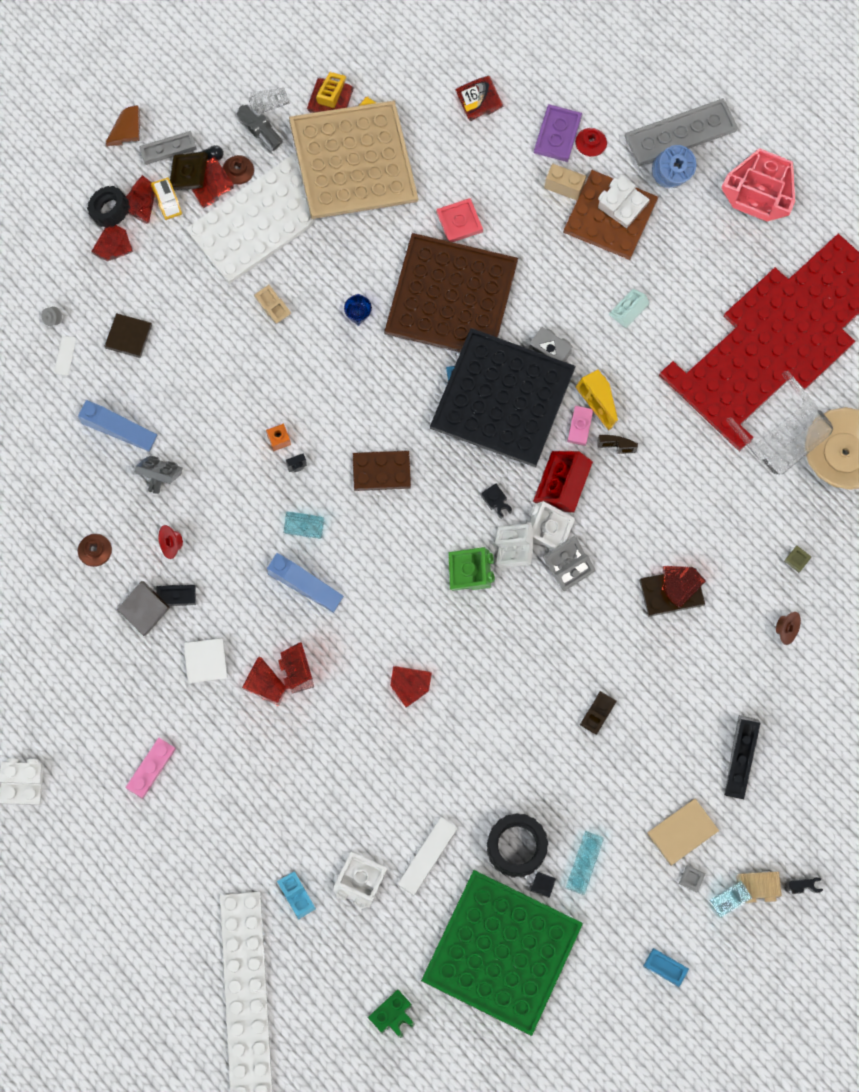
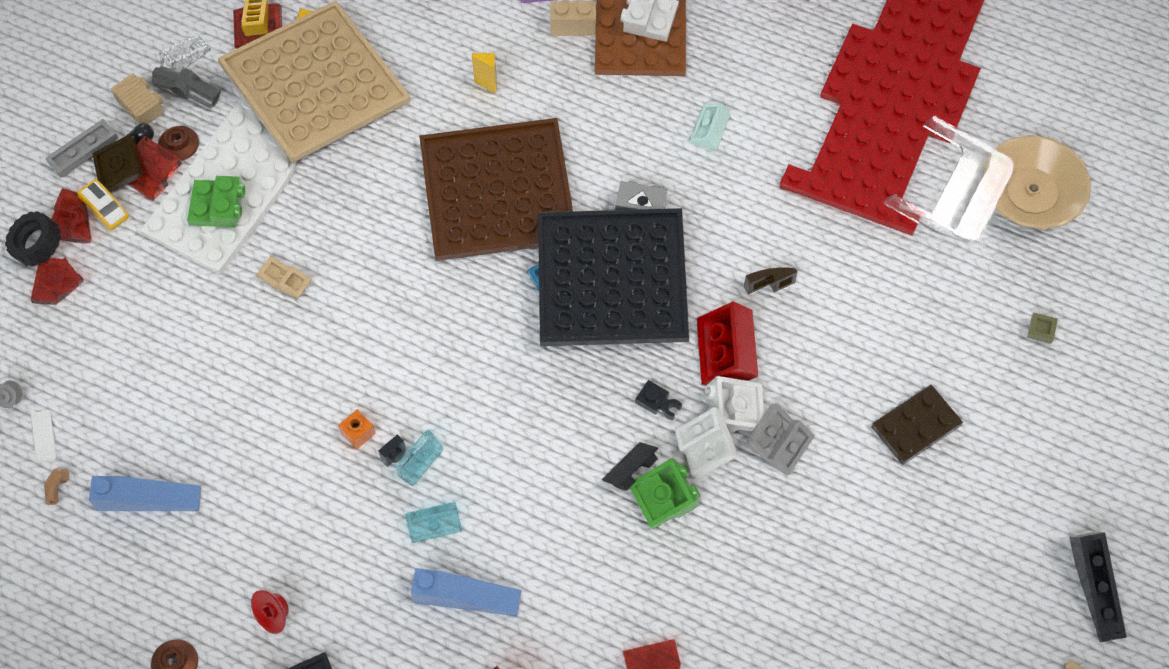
camera: 20 degrees left, 10 degrees down
dark brown tile [104,313,152,358] -> none
dark orange slope [106,105,140,146] -> none
dark grey plate [134,456,183,494] -> none
clear blue hat [344,294,372,326] -> none
reddish brown plate [353,451,411,491] -> none
coral plate [436,198,483,242] -> none
bright pink plate [567,406,593,446] -> none
yellow slope [575,369,618,431] -> none
dark brown slope [580,691,617,735] -> none
clear red slope [662,566,706,608] -> none
copper piece [776,612,801,645] -> none
none -> medium nougat arm [44,467,70,505]
none -> tan brick [110,73,164,124]
none -> bright green plate [187,176,246,227]
none -> clear light blue slope [396,429,443,486]
none -> yellow slope [472,53,497,93]
none -> black piece [602,442,658,491]

